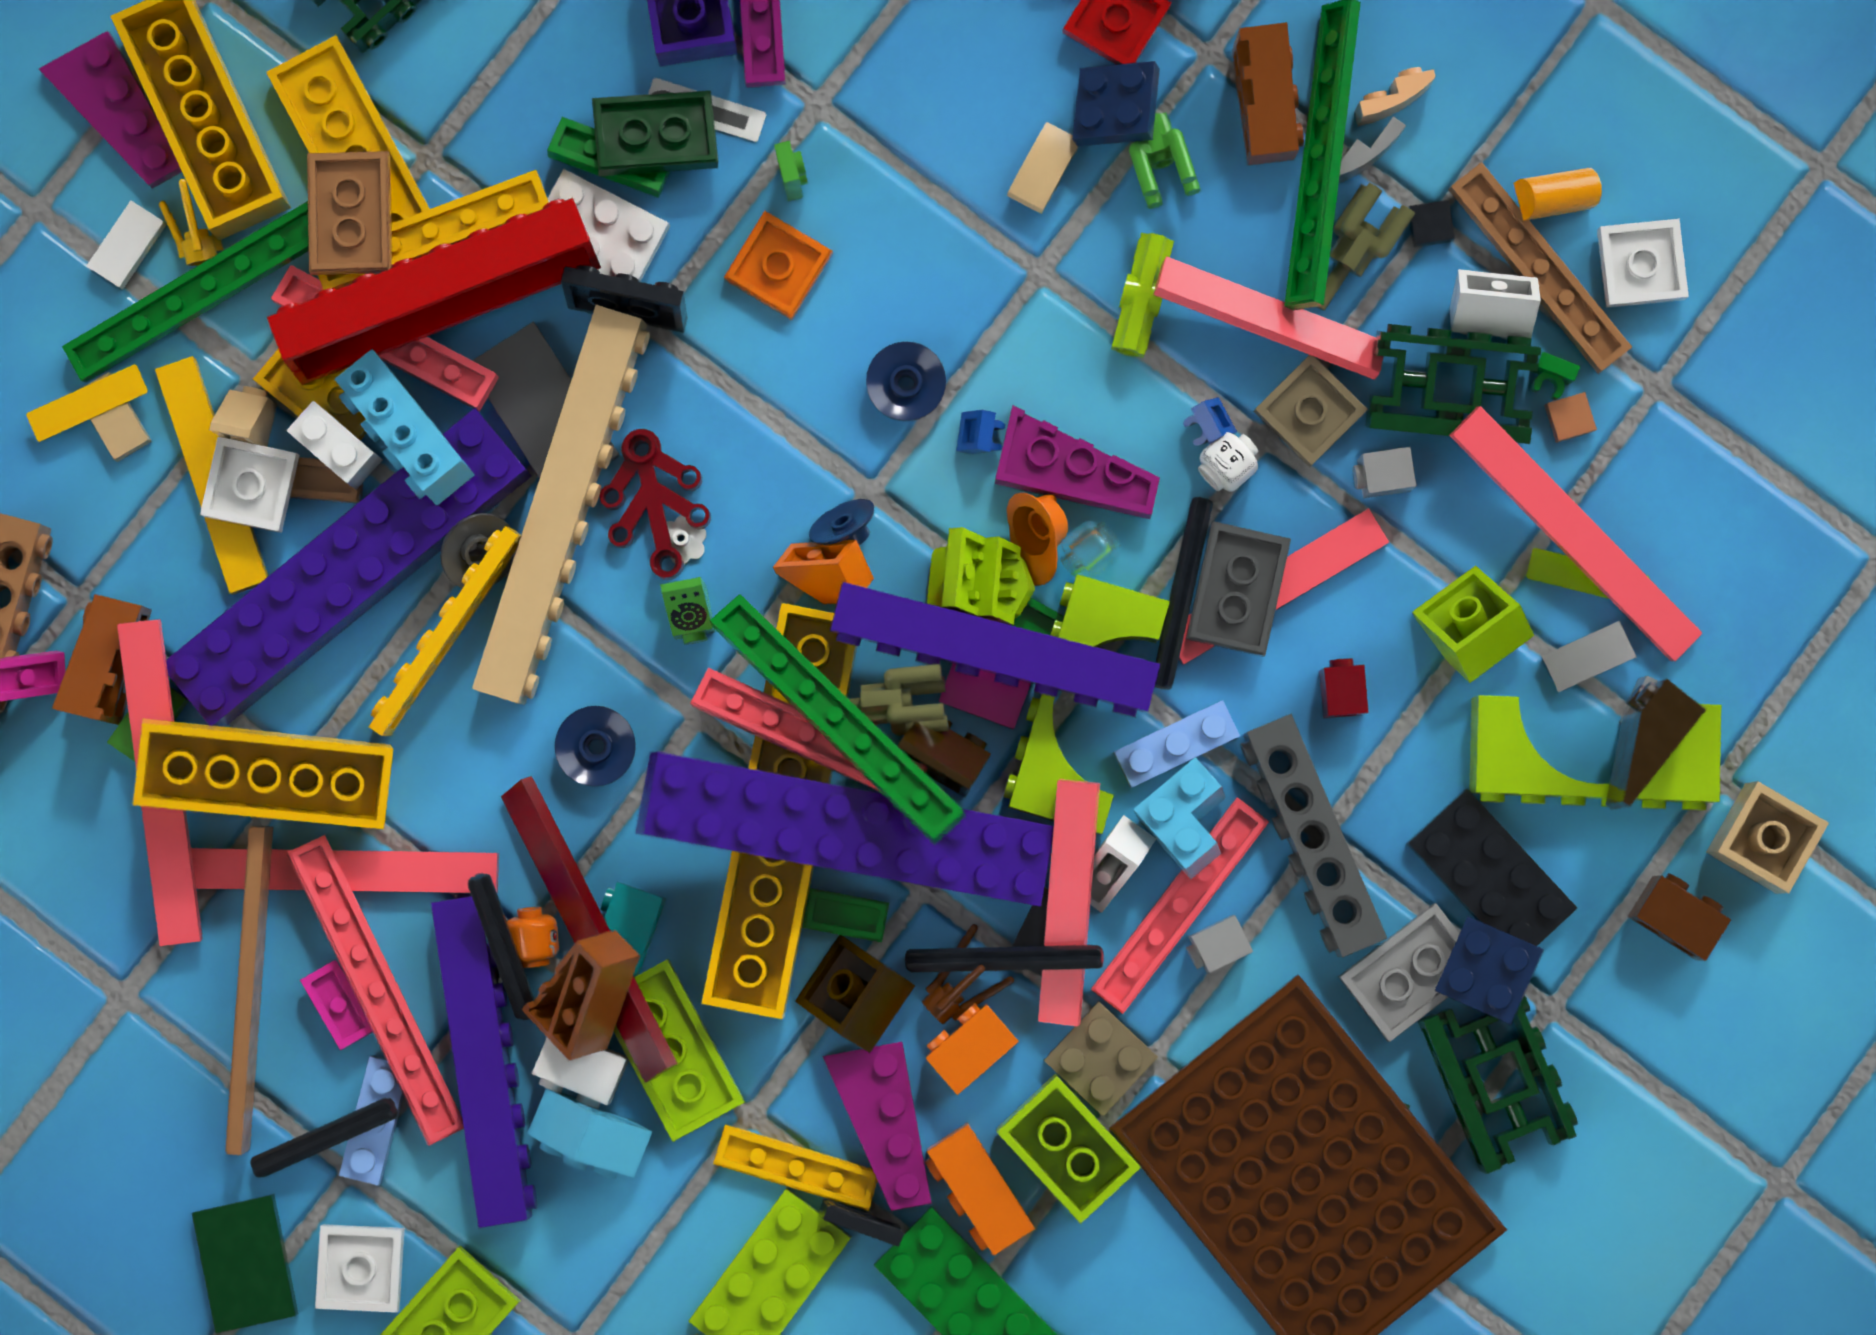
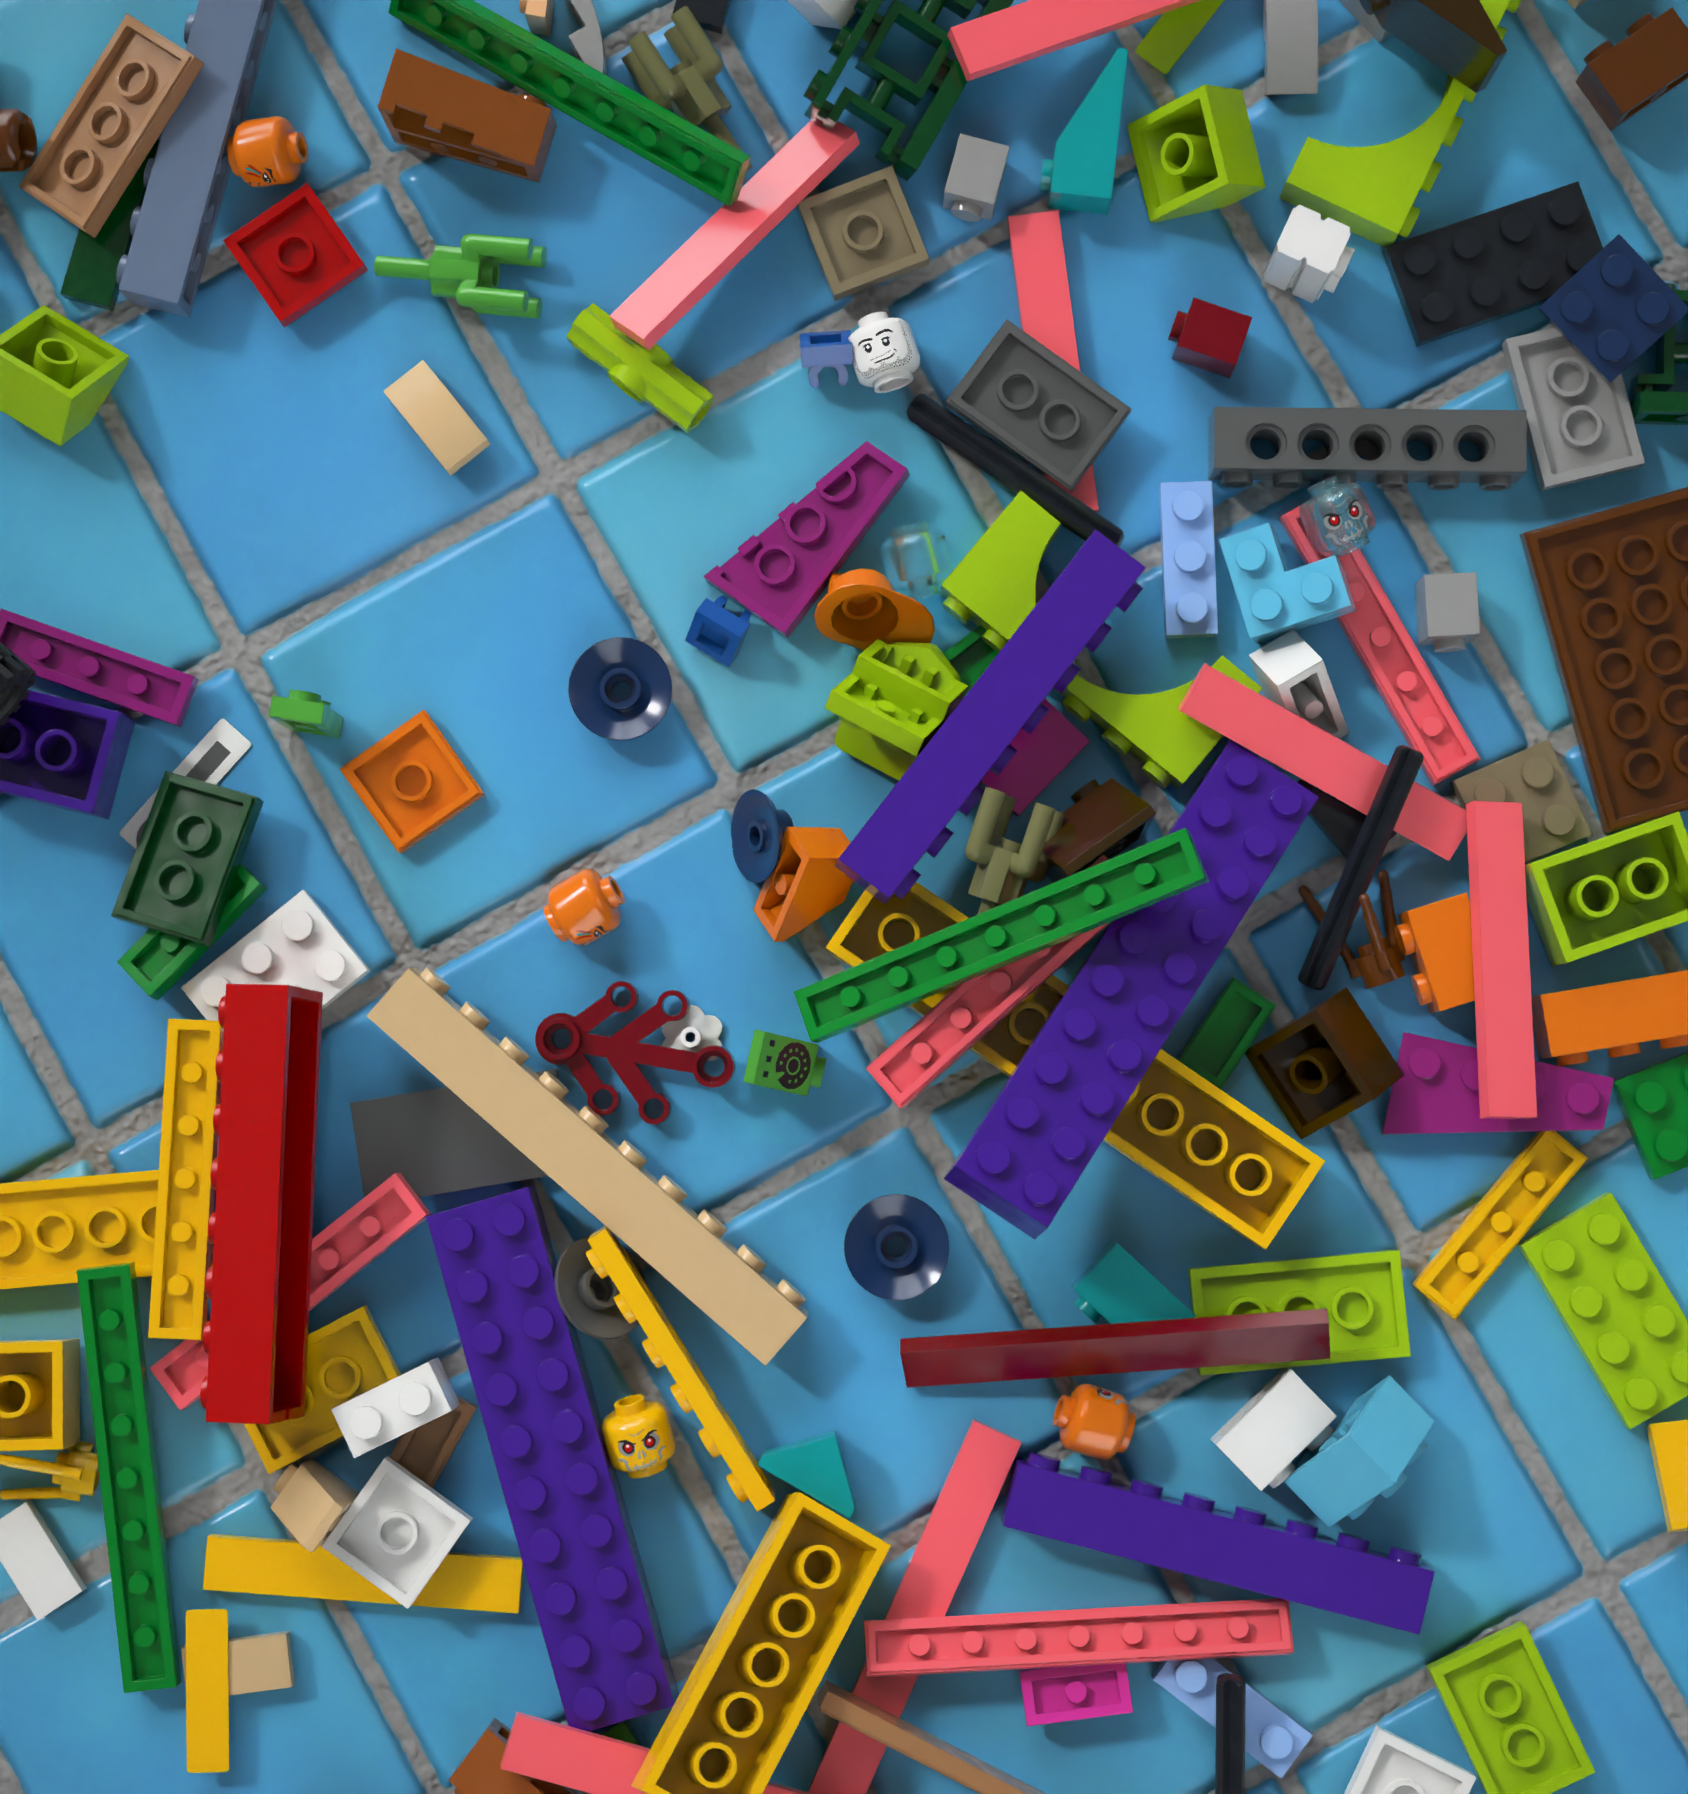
camera: 60 degrees left, 0 degrees up
medium nougat tile [307,151,392,275] -> none
medium azure brick [335,349,475,505] -> none
black axle [467,873,534,1020] -> none
dark orange wedge [521,930,640,1061] -> none
black plate [561,265,687,333] -> none
black tile [818,1198,904,1247] -> none
dark blue plate [1072,61,1160,147] -> none
none -> orange head [544,869,625,946]
none -> yellow head [601,1394,676,1478]
none -> teal slope [757,1430,855,1518]
none -> teal slope [1039,48,1128,215]
none -> white brick [1262,204,1355,303]
none -> clear light blue head [1299,476,1376,557]
none -> coral tile [1466,801,1537,1119]

